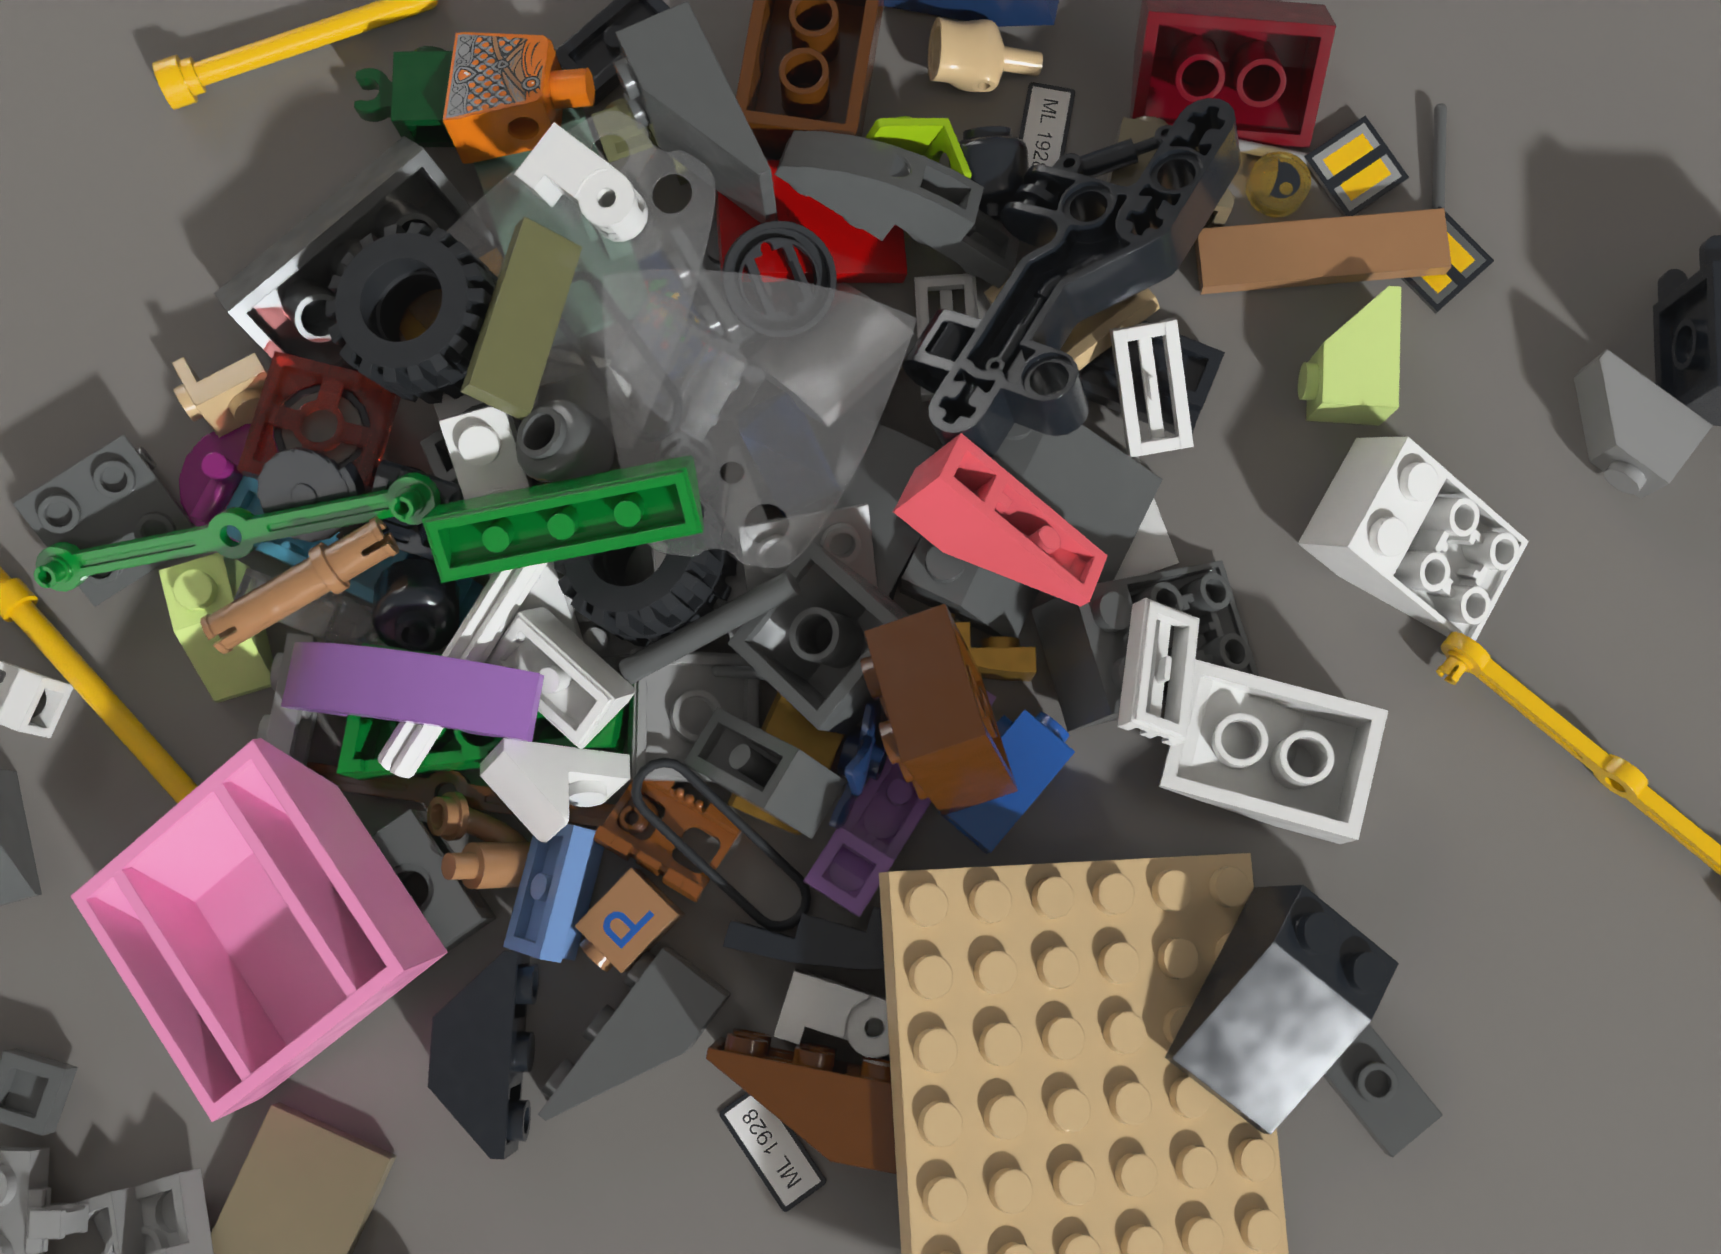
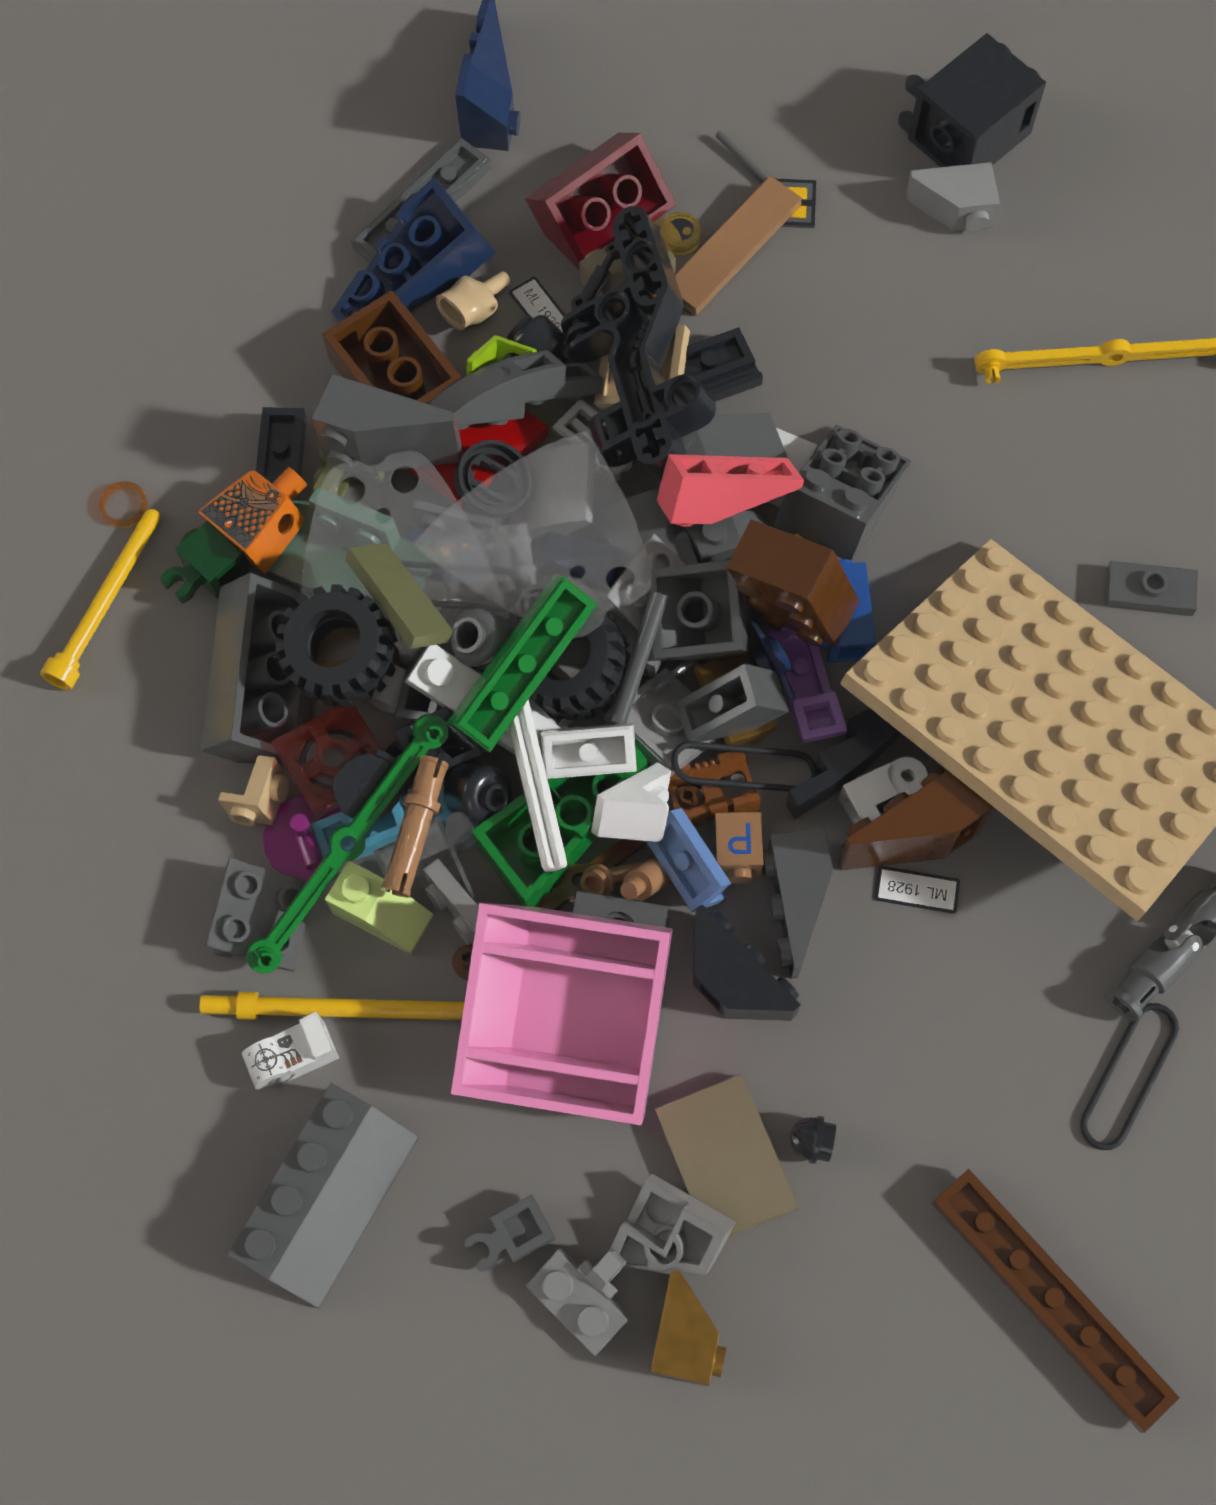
camera: 45 degrees left, 10 degrees down
medium lavender slope [281,642,544,742] -> none
white leg [514,122,648,242] -> none
white tile [1110,318,1194,458] -> none
white tile [1117,598,1200,746] -> none
white slope [1159,659,1388,844] -> none
slope [1165,885,1399,1135] -> none
piece [1238,115,1409,217] -> none
yellowish green slope [1298,286,1401,426] -> none
white slope [1298,437,1529,641] -> none

